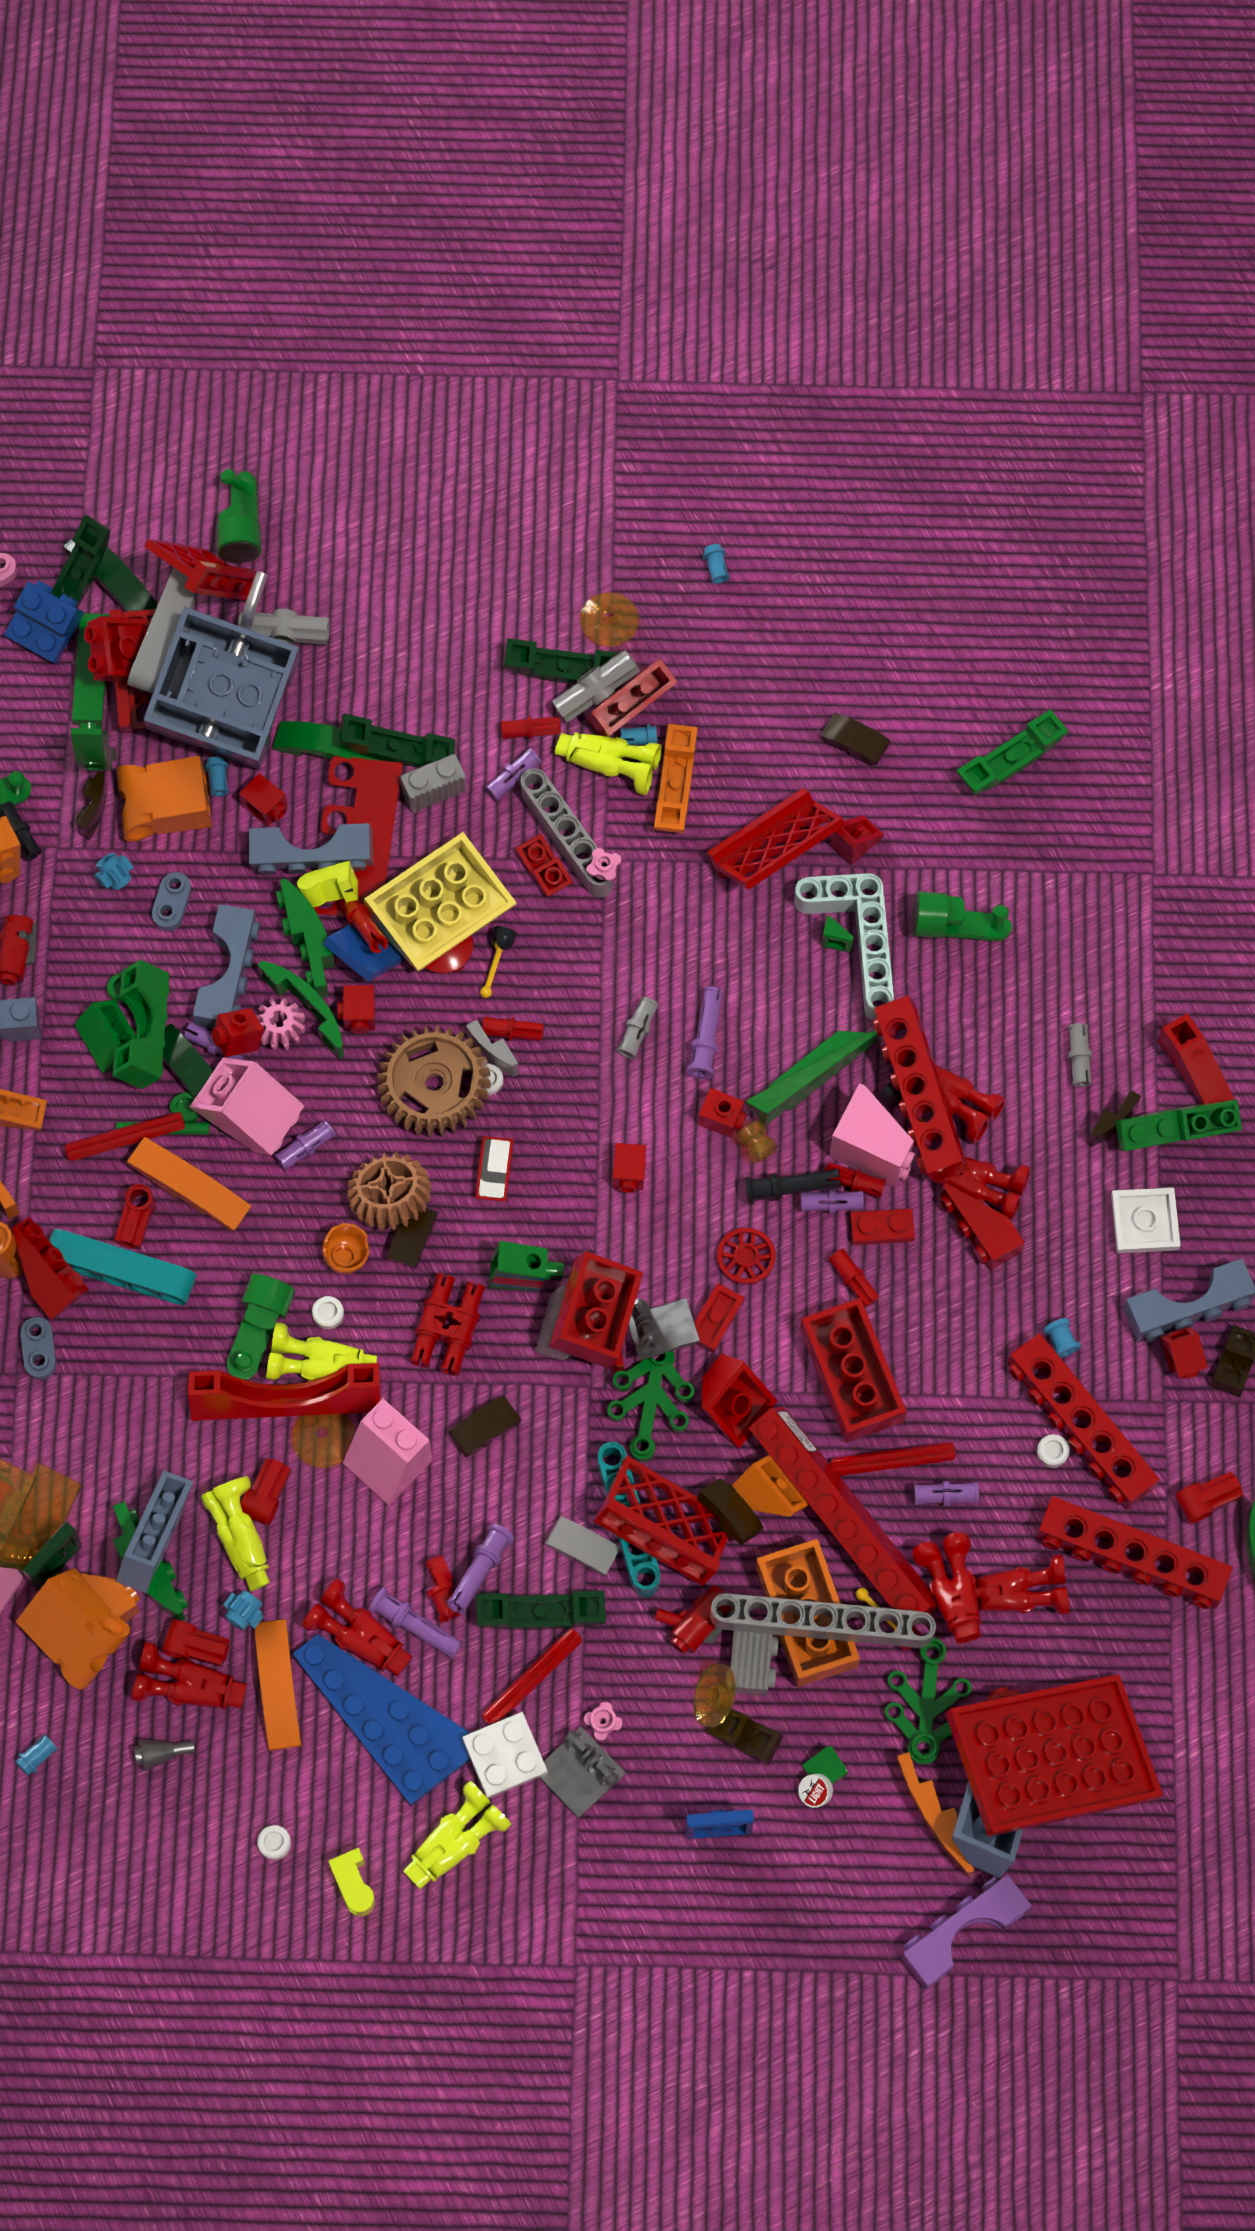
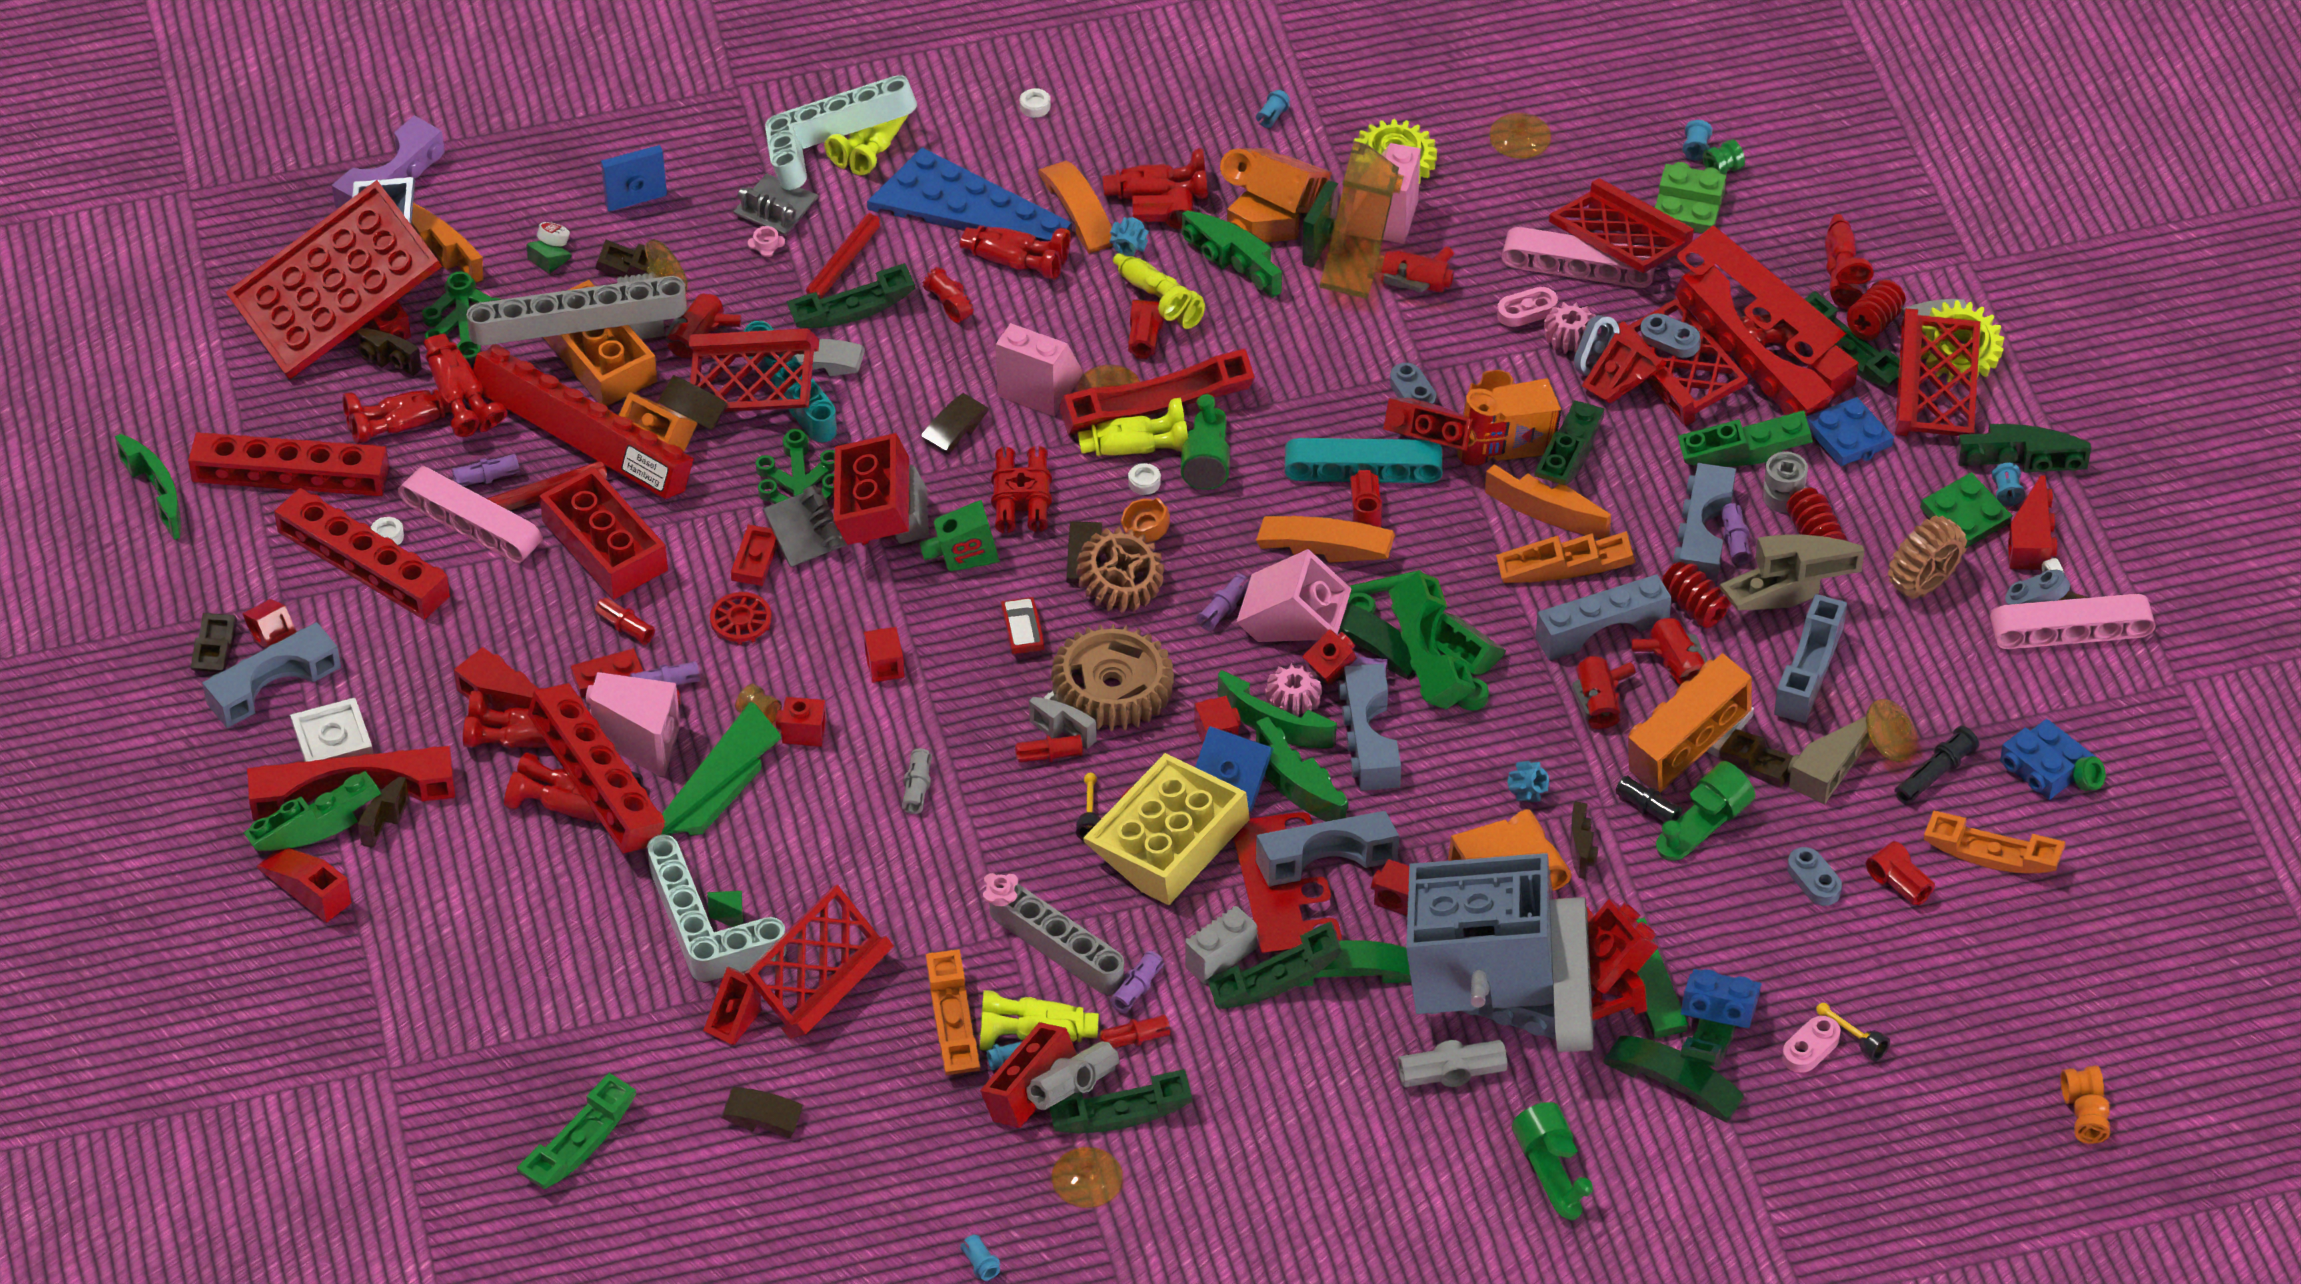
camera: 165 degrees right, 20 degrees down
red axle [65,1112,185,1161] -> none
green slope [71,723,117,771] -> none
sand blue brick [116,1470,193,1593] -> none
flat silver cone [133,1739,195,1772] -> none
red fence [144,539,257,600] -> none
sand blue plate [152,872,192,932] -> none
neon yellow leg [297,861,358,907] -> none
neon yellow leg [328,1847,375,1916] -> none
red pin [339,898,388,953] -> none
medium lavender pin [368,1587,463,1659] -> none
medium lavender pin [447,1524,514,1614] -> none
white plate [462,1712,548,1799] -> none
red slope [514,834,573,898] -> none
medium lavender pin [686,986,723,1079] -> none
red slope [701,1354,778,1449] -> none
black pin [745,1168,841,1205] -> none
green piece [911,891,1012,941] -> none
dark azure bush [1043,1318,1082,1358] -> none
light grey pin [1068,1023,1093,1087] -> none
red piece [1174,1471,1244,1524] -> none
none -> red arch [247,746,456,820]
none -> dark brown slope [356,328,422,376]
none -> bright pink beam [398,466,543,563]
none -> light aqua beam [765,75,917,190]

